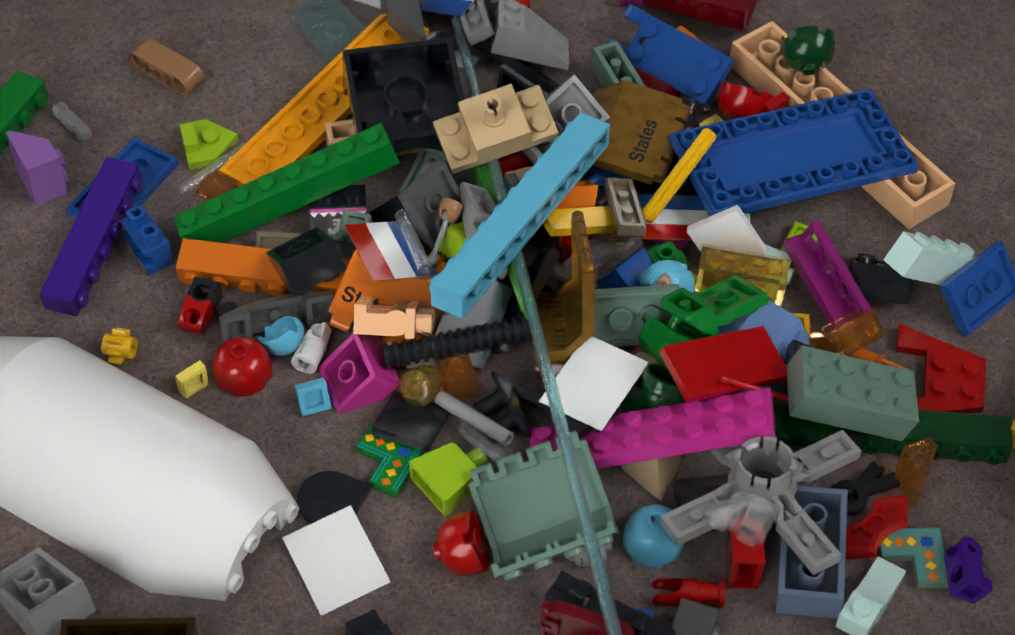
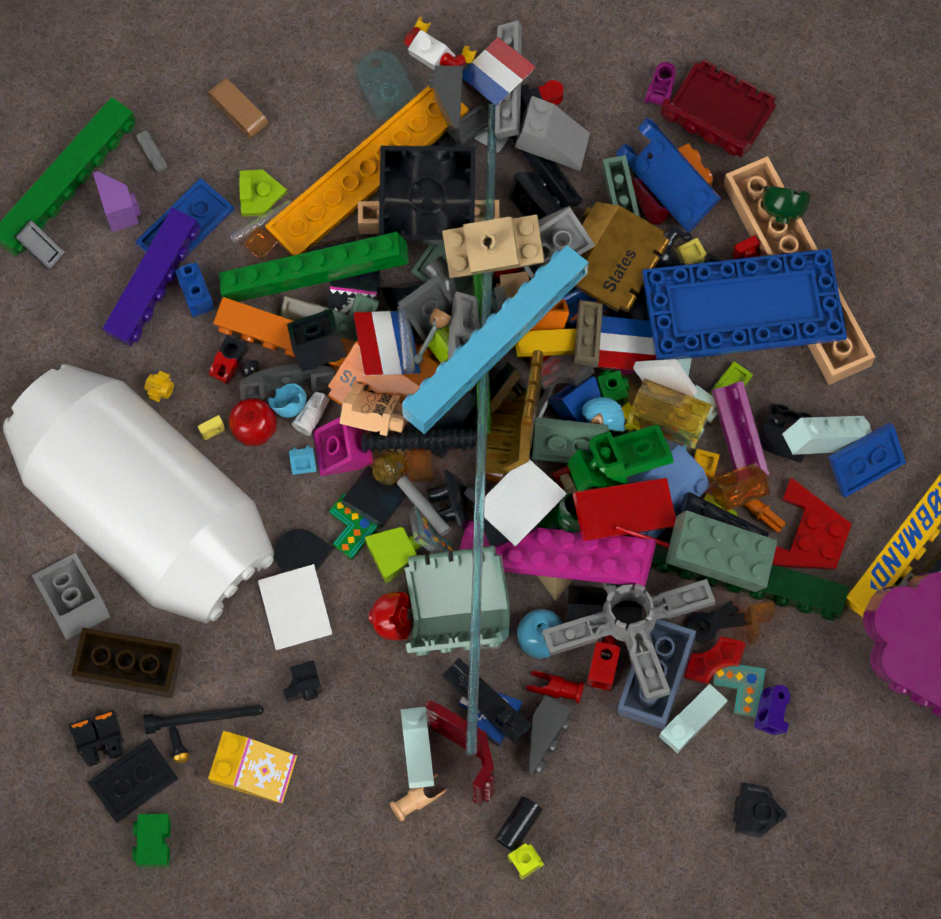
camera: 15 degrees right, 20 degrees up
yellow axle [642,128,717,223] -> none
clear slope [703,492,780,547] -> none
red cylinder [718,82,774,120] -> none

